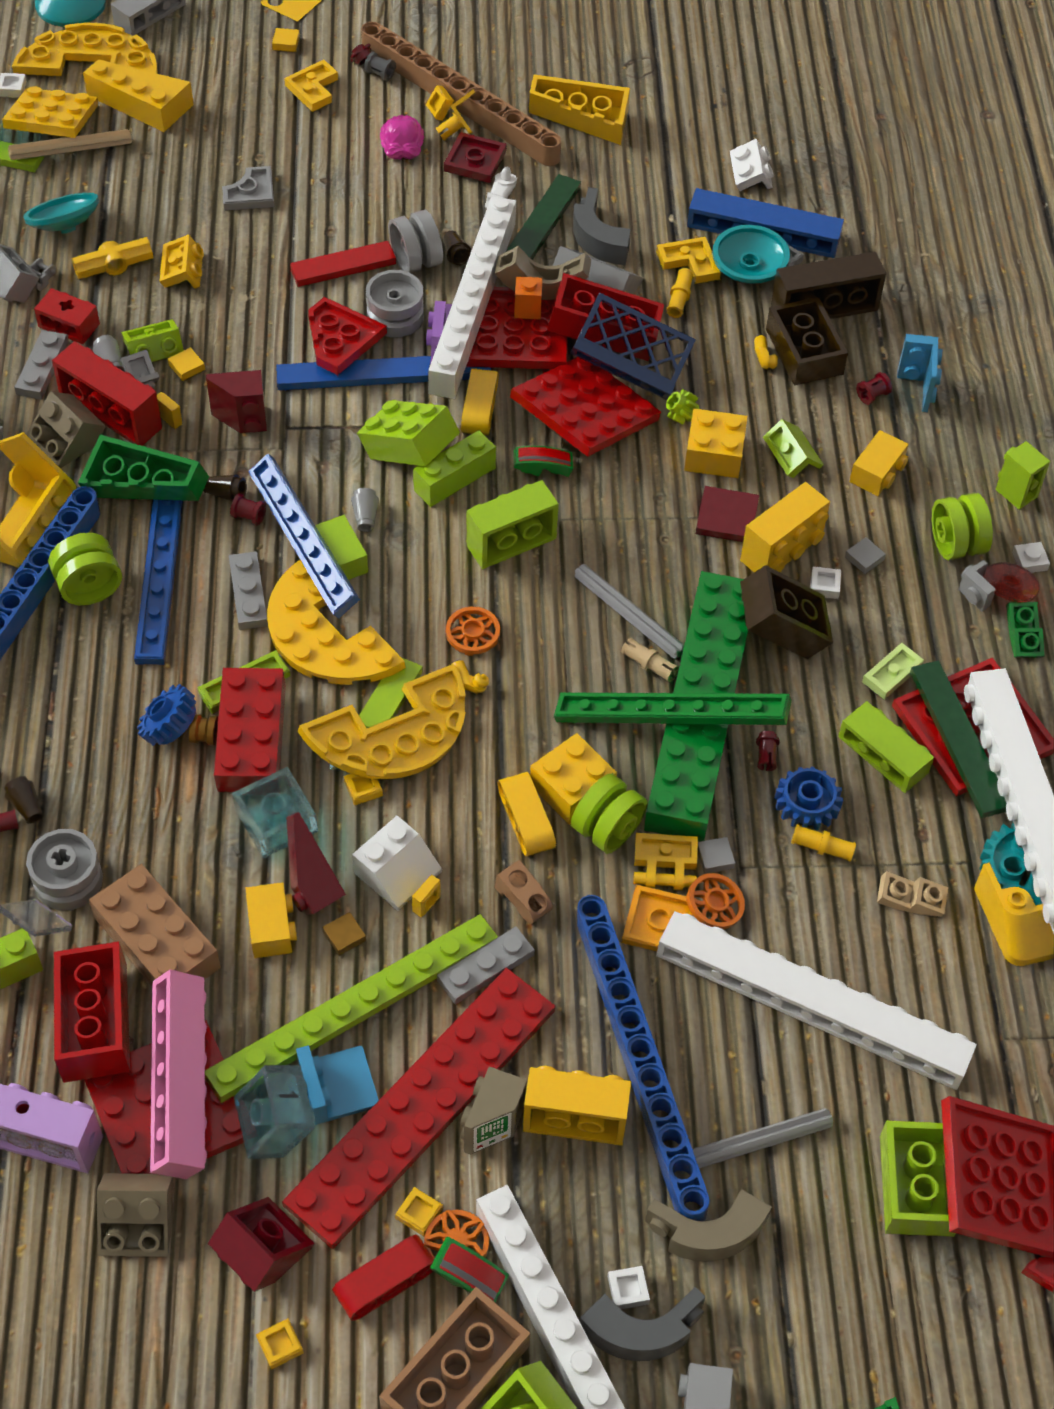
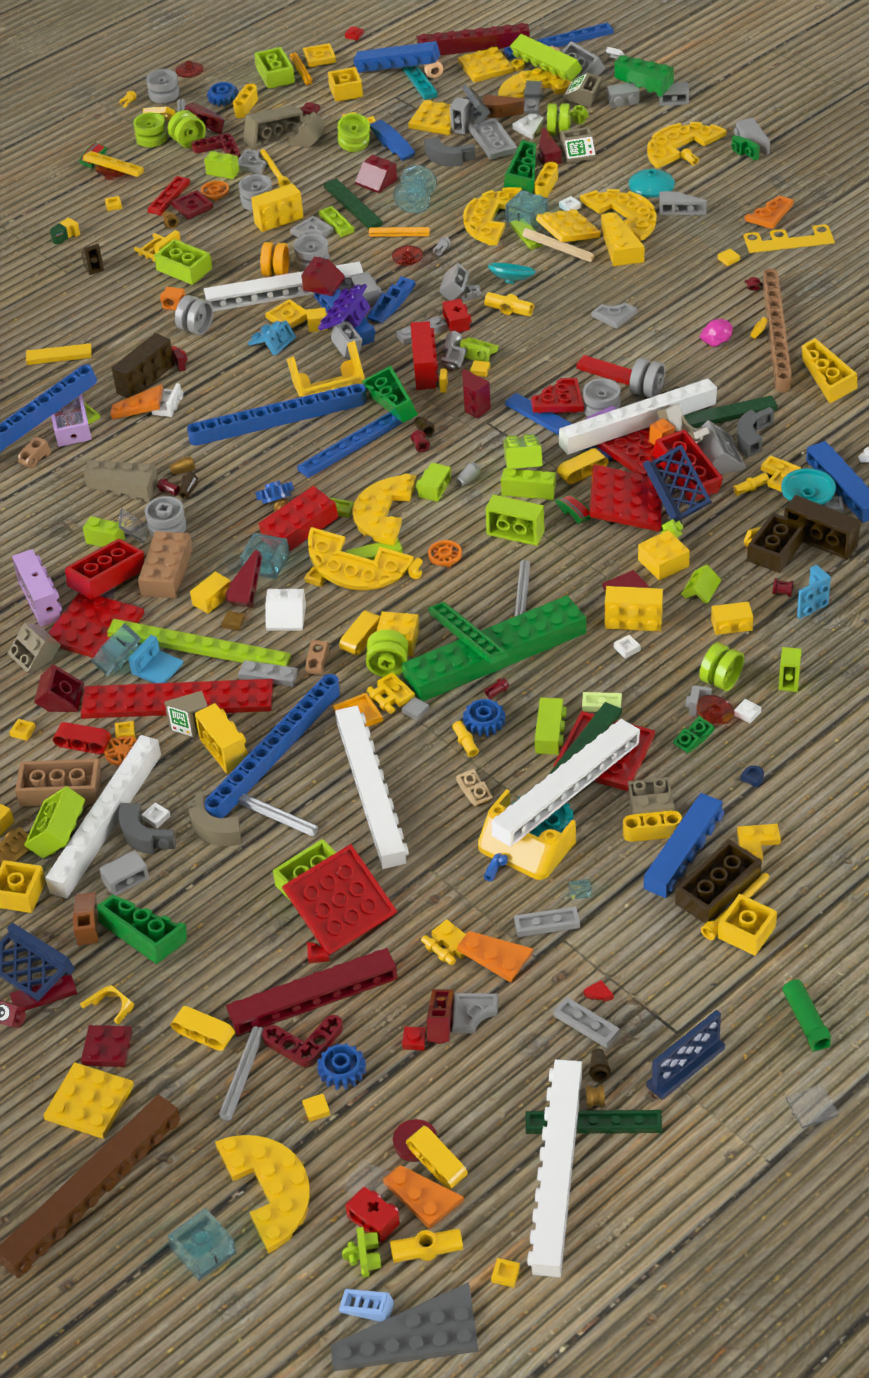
camera: 55 degrees right, 10 degrees down
dark tan slope [26,391,106,468] -> none
lime wheel [48,532,123,606] -> none
bright pink brick [150,969,207,1179] -> none
yellow bracket [159,235,204,289] -> none
light grey plate [229,551,268,630] -> none
tile [248,454,360,619] -> none
yellow plate [284,59,338,112] -> none
dark grey bush [364,52,396,81] -> none
yellow tile [412,874,441,917] -> none
slope [430,1237,509,1303] -> none
yellow bracket [435,89,475,141] -> none
dark red plate [444,132,507,183] -> none
white piece [485,166,517,208] -> none
tan pin [621,638,679,682] -> none
orange wheel [686,873,745,929] -> none
dark brown brick [740,565,833,659] -> none
light grey tile [845,537,886,574] -> none

